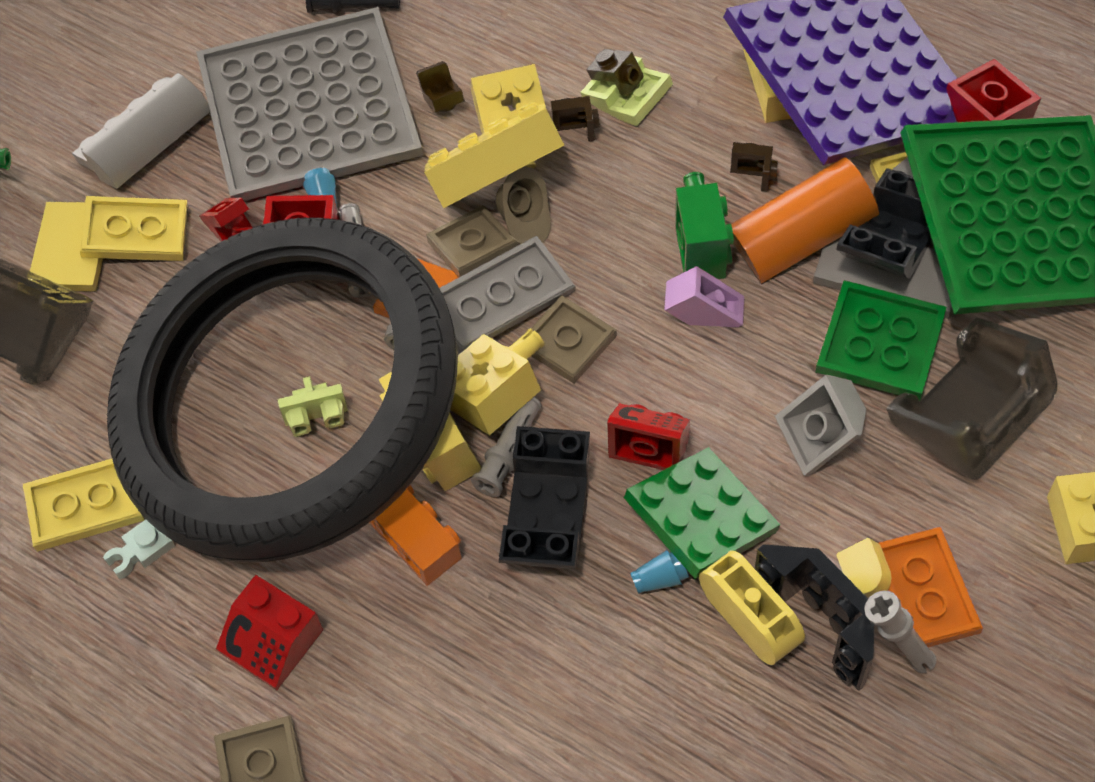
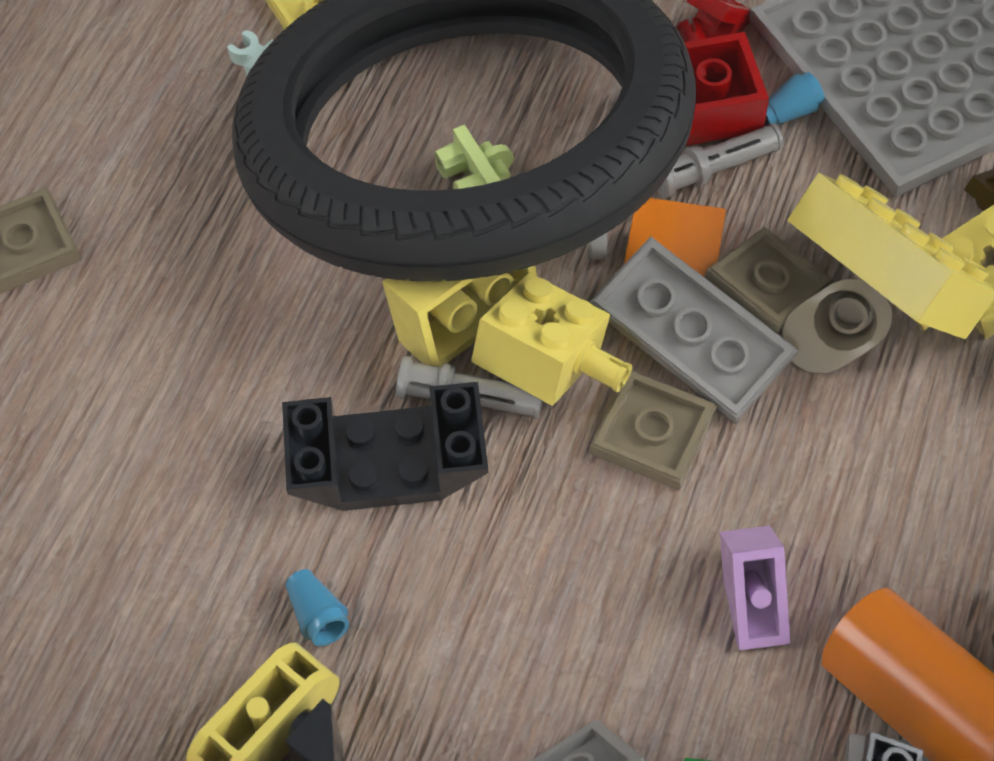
camera: 75 degrees right, 0 degrees up
red slope [216,575,323,690] -> none
orange brick [369,485,462,586] -> none
red slope [607,403,690,470] -> none
plate [624,447,781,579] -> none
green brick [675,172,734,279] -> none

